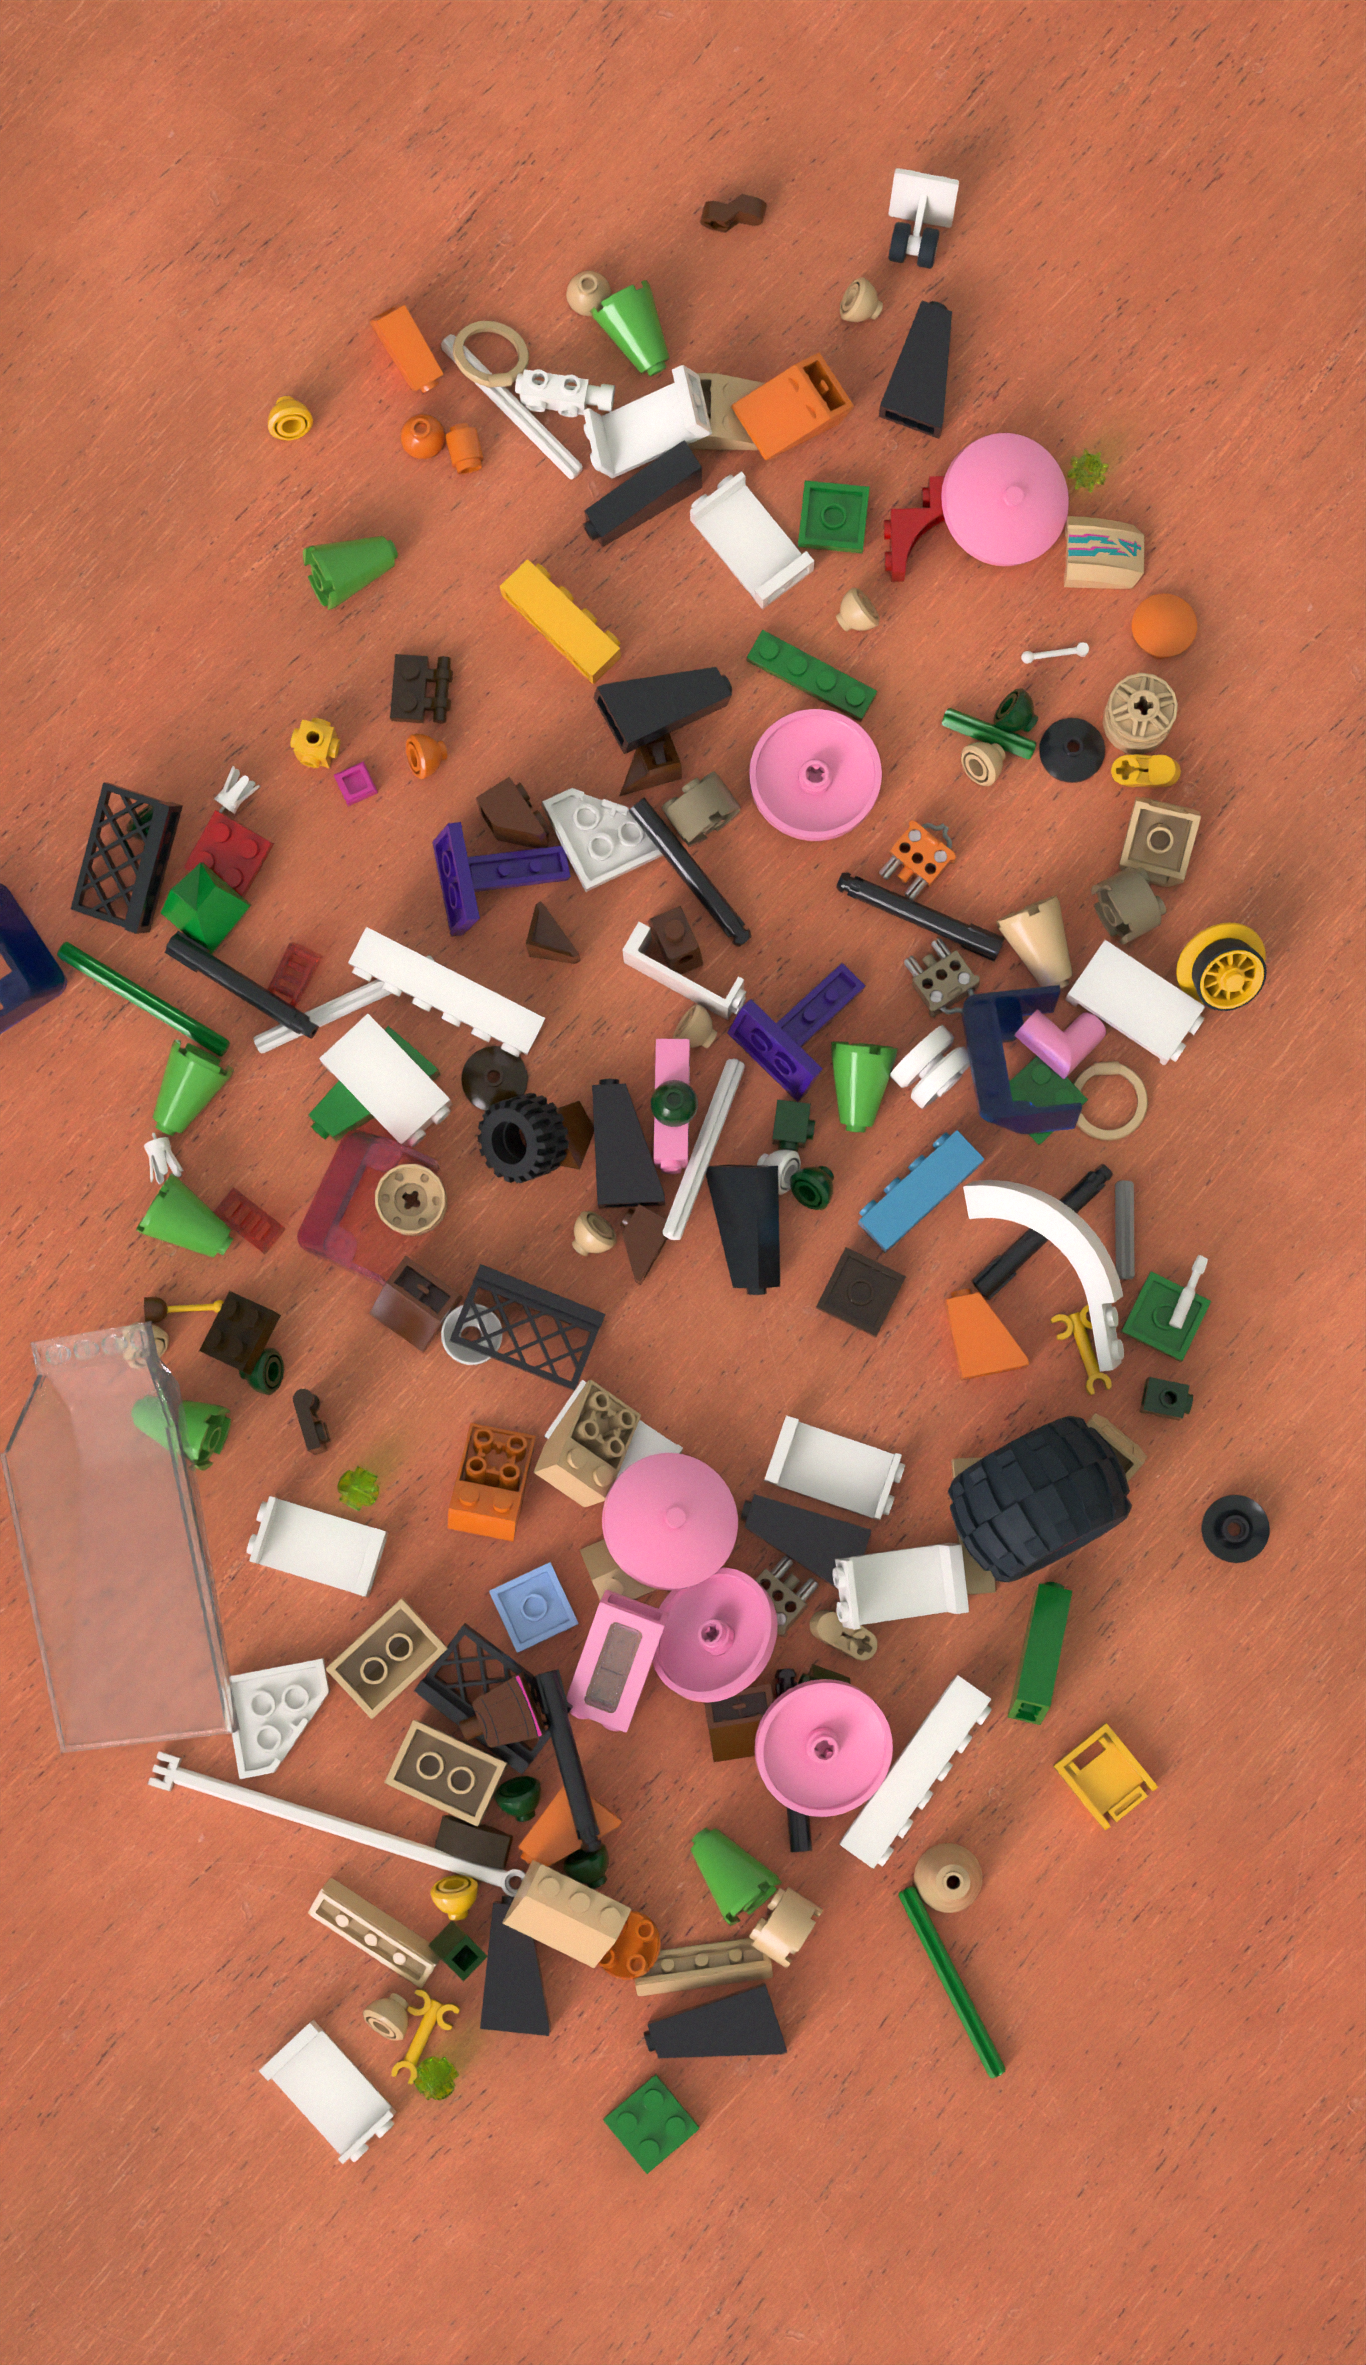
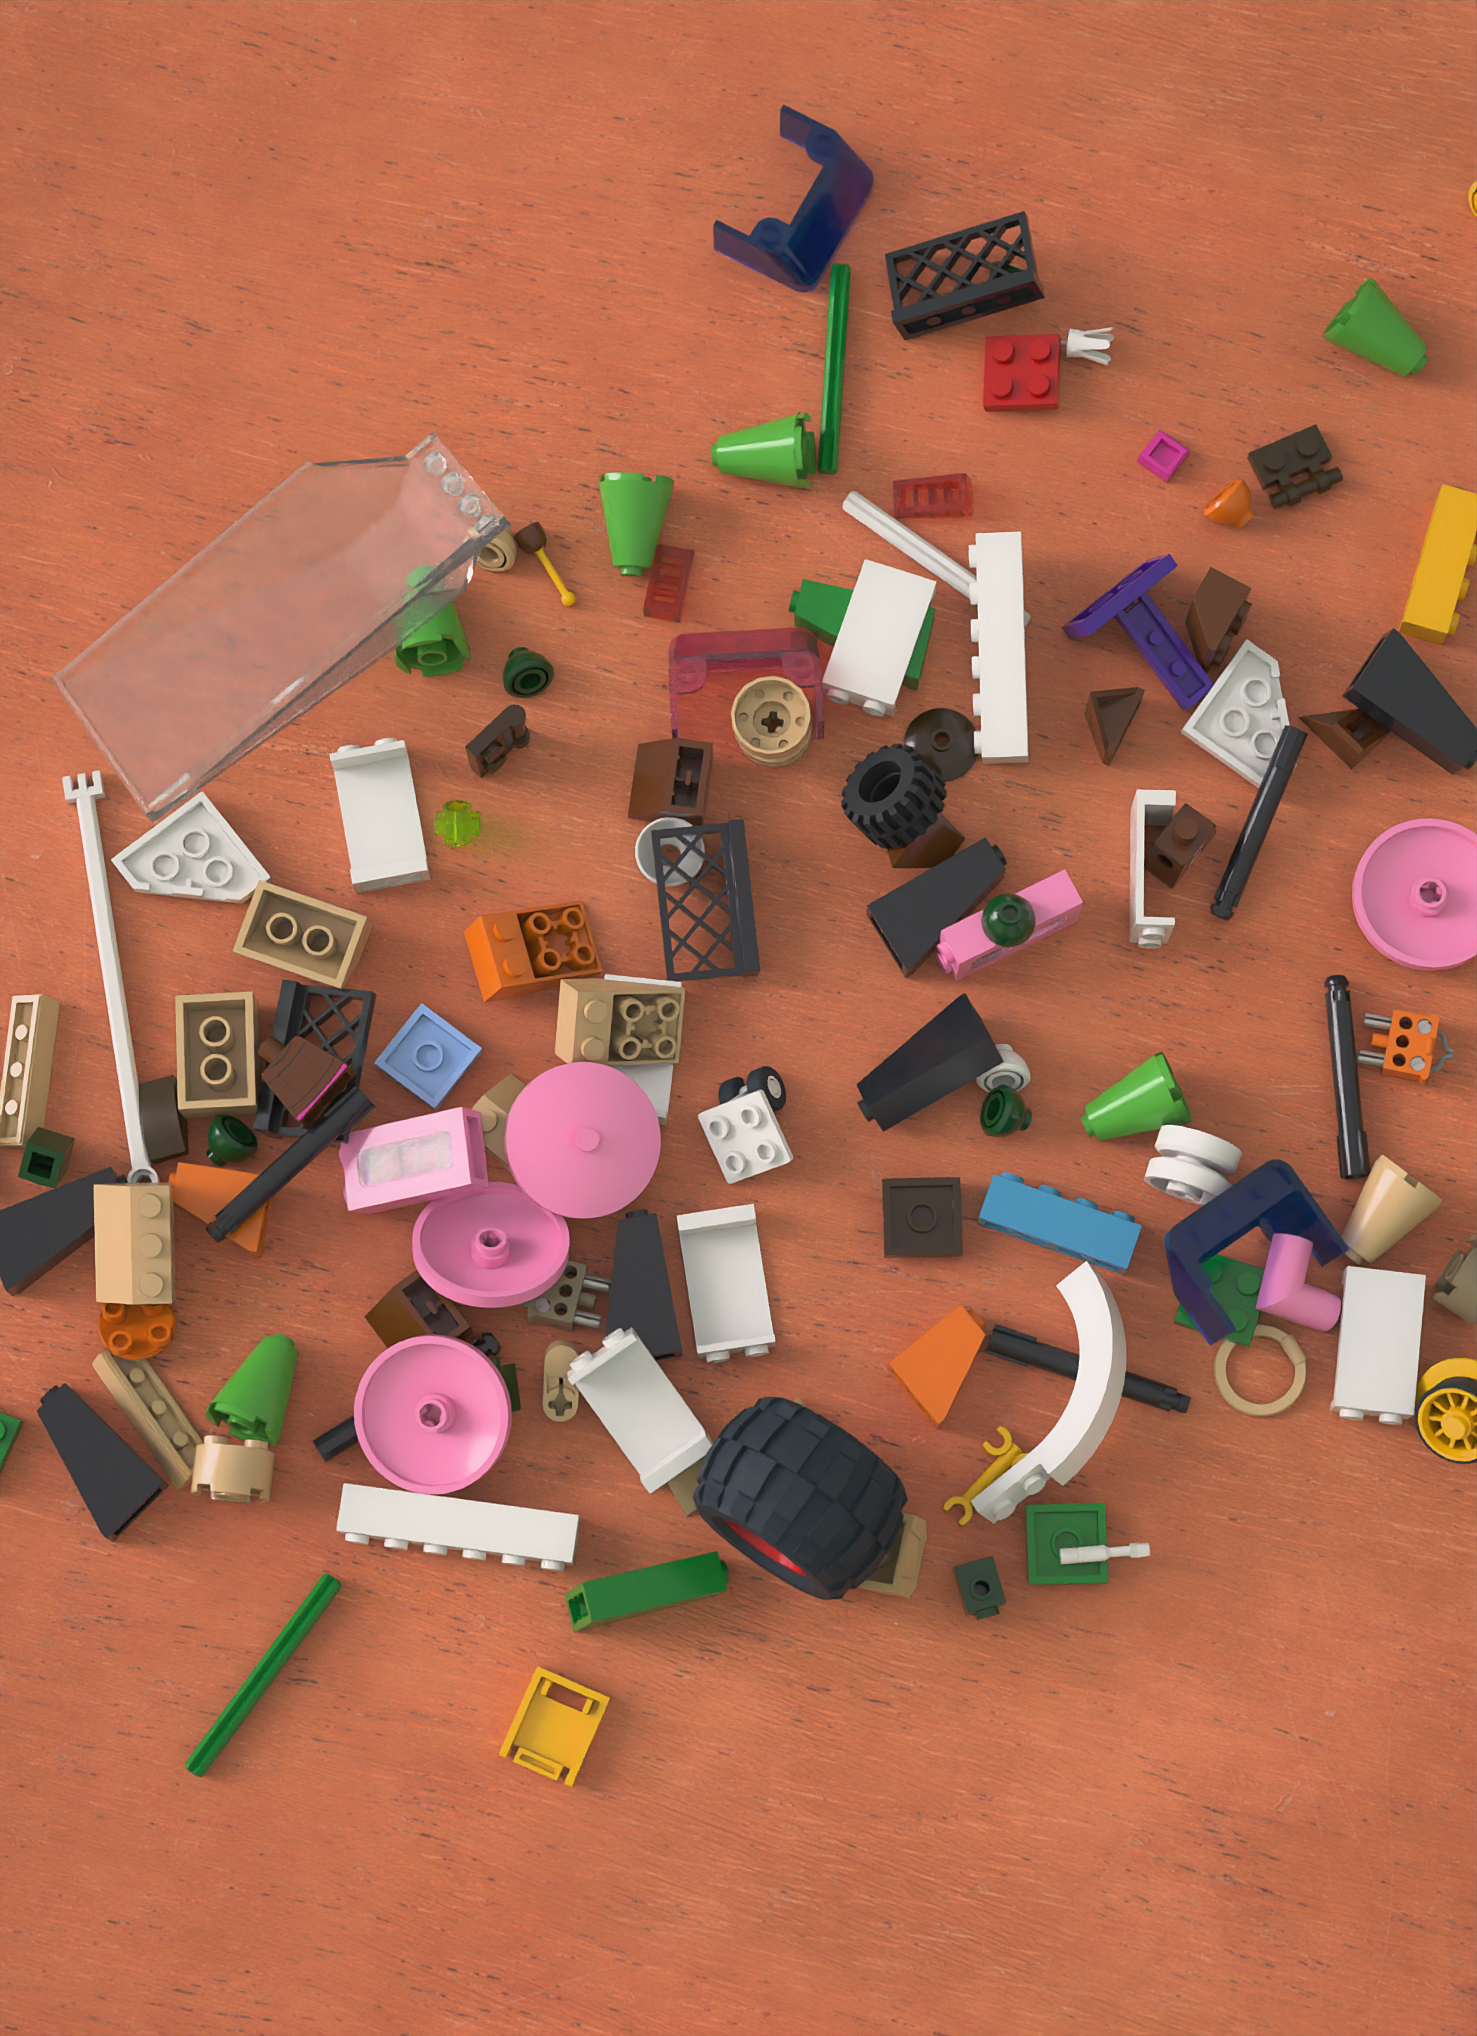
camera: 60 degrees right, 5 degrees down
white piece [144,1133,184,1184] -> none
green slope [160,862,252,954] -> none
black piece [165,931,319,1039] -> none
dark brown plate [199,1291,281,1375] -> none
yellow brick [290,718,340,768] -> none
yellow brick [430,1875,478,1921] -> none
dark green brick [563,1844,609,1889] -> none
tan brick [572,1211,617,1256] -> none
reddish brown slope [620,1204,668,1285] -> none
dark tan brick [661,771,741,847] -> none
white axle [663,1058,745,1241] -> none
tan brick [673,1004,717,1048] -> none
dark purple piece [727,963,866,1102] -> none
dark green brick [772,1100,815,1152] -> none
dark tan piece [904,938,980,1017] -> none
tan cone [914,1843,983,1913] -> none
light grey axle [1115,1180,1135,1280] -> none
black dish [1201,1495,1270,1563] -> none
none -> white plate [698,1066,793,1184]

